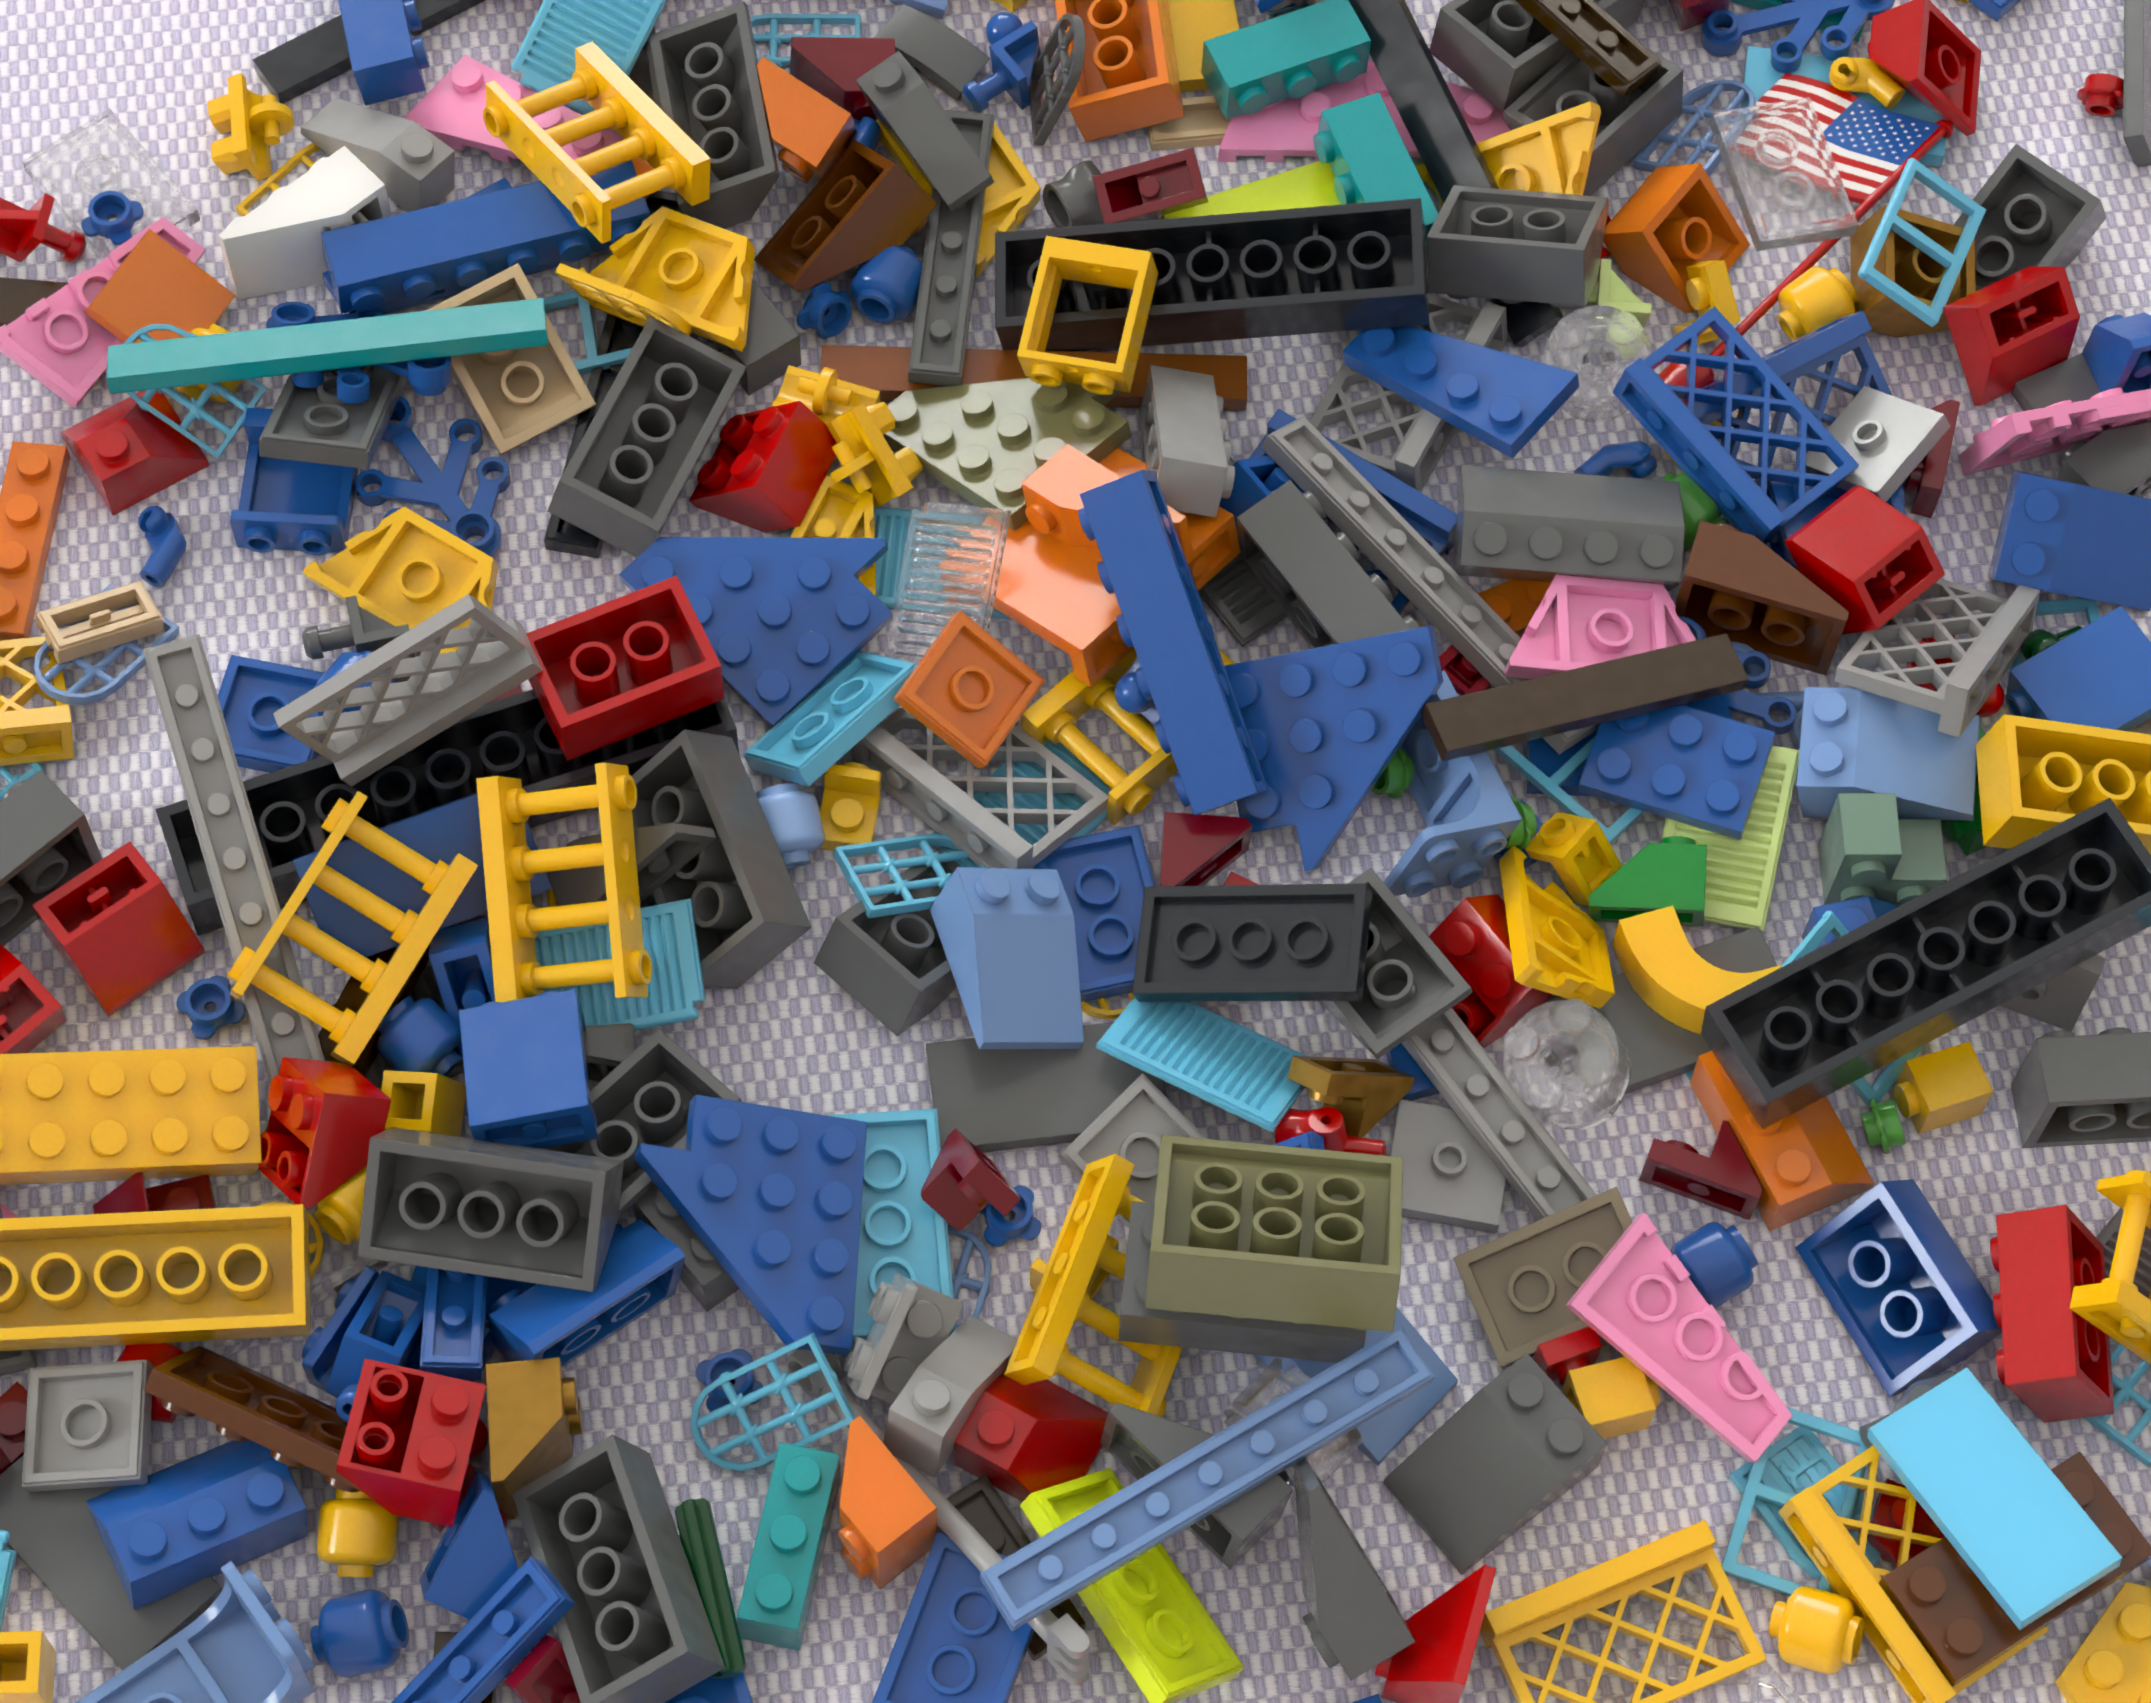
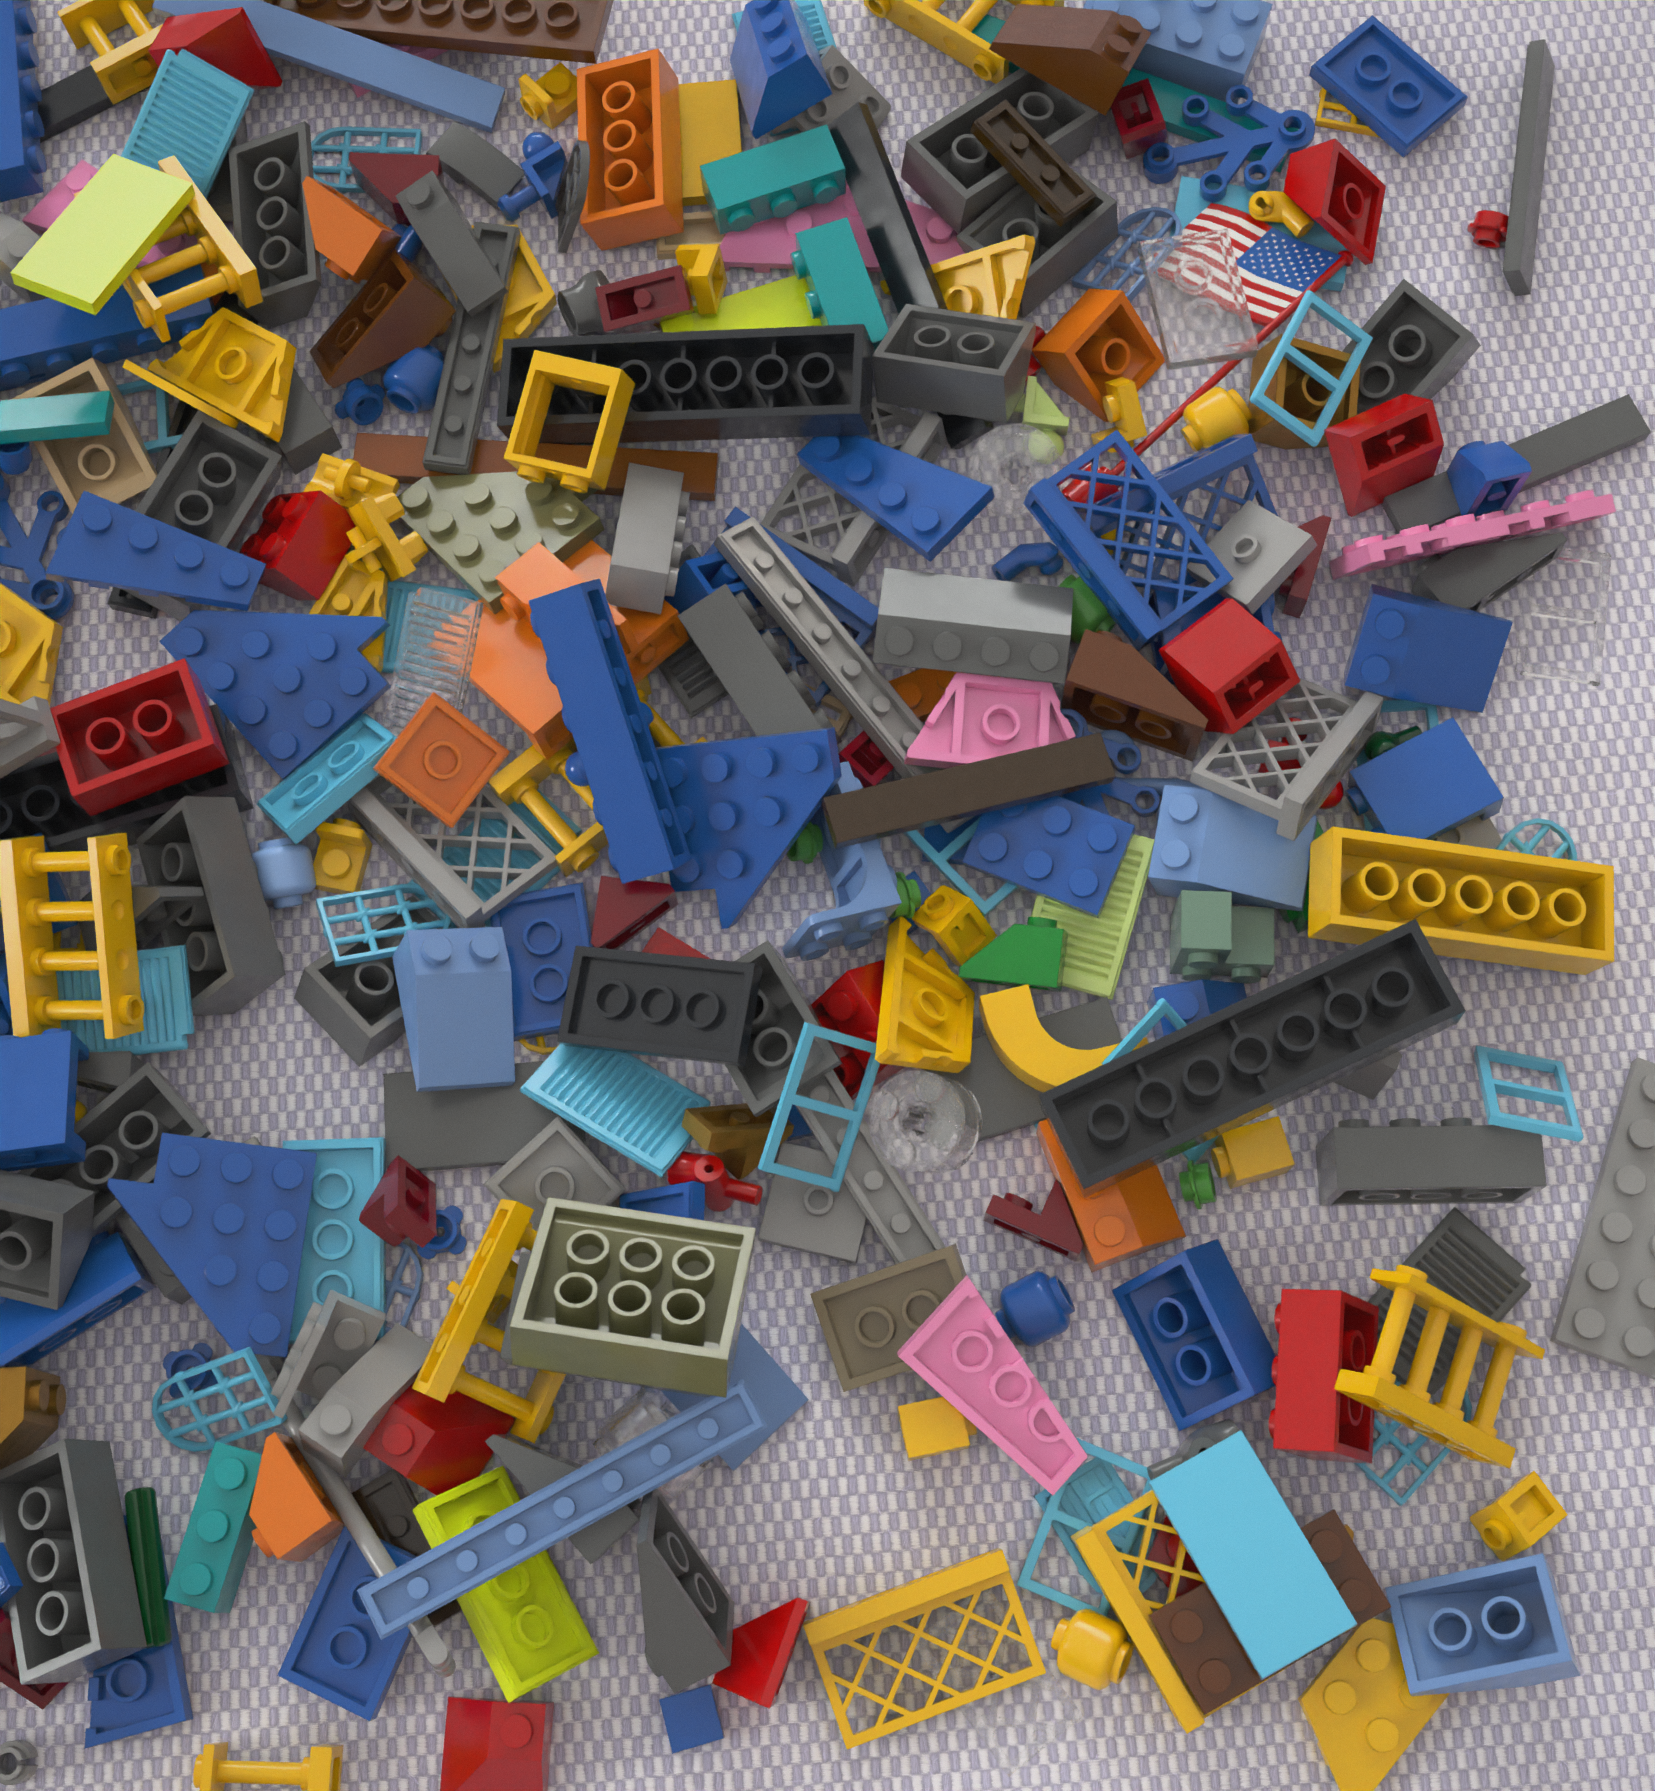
camera: 10 degrees right, 10 degrees up
dark grey slope [1383,1353,1608,1575] -> none
red plate [1533,1326,1602,1385] -> none
none -> neon yellow tile [10,154,195,316]
none -> blue wing [45,491,266,611]
none -> yellow bracket [675,244,728,314]
none -> medium azure window [758,1022,880,1192]

